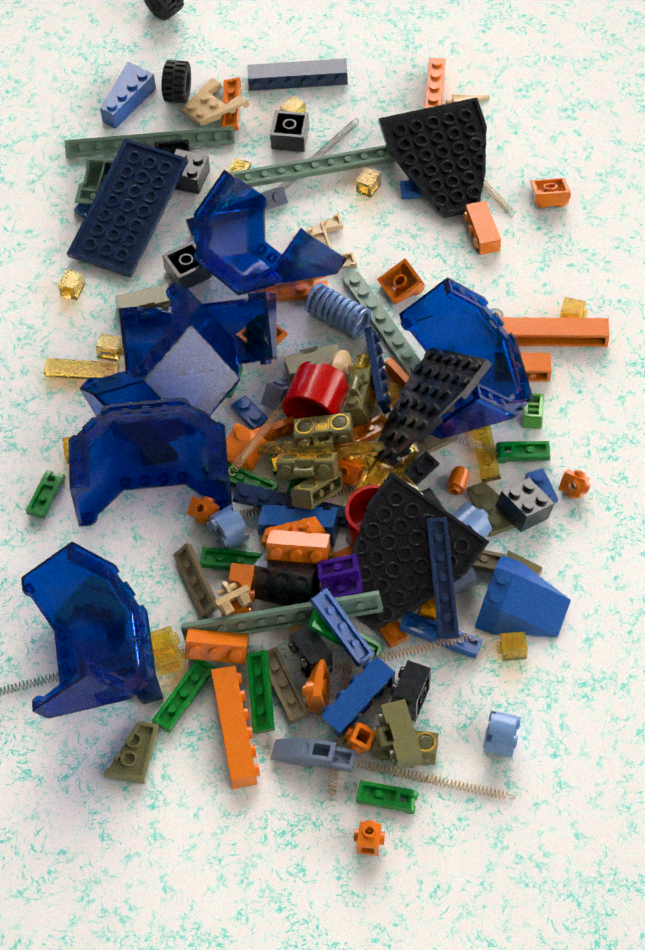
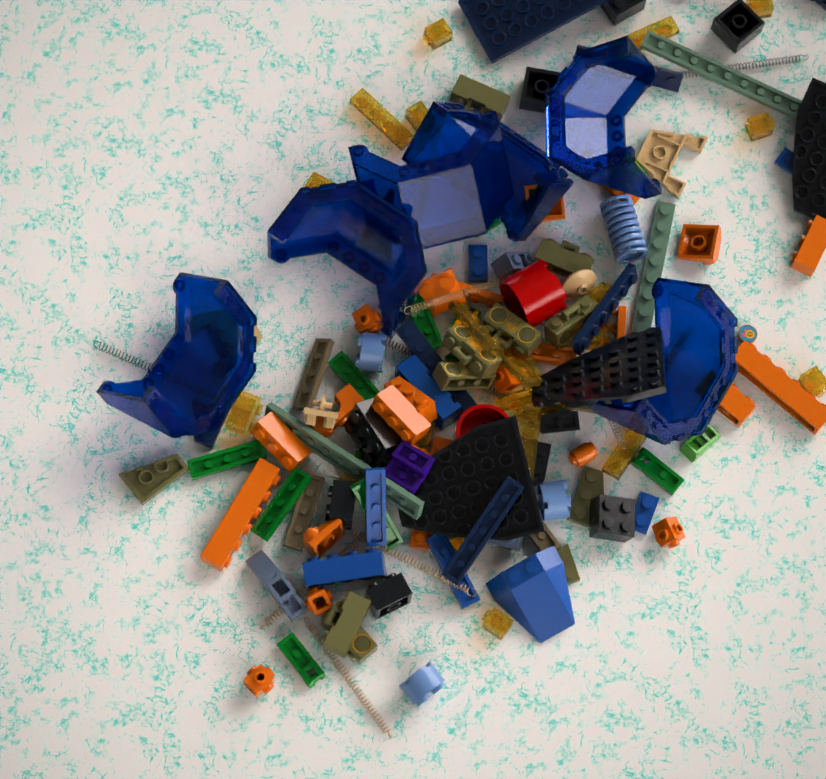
camera: 30 degrees right, 15 degrees up
green plate [26,470,66,519] -> none

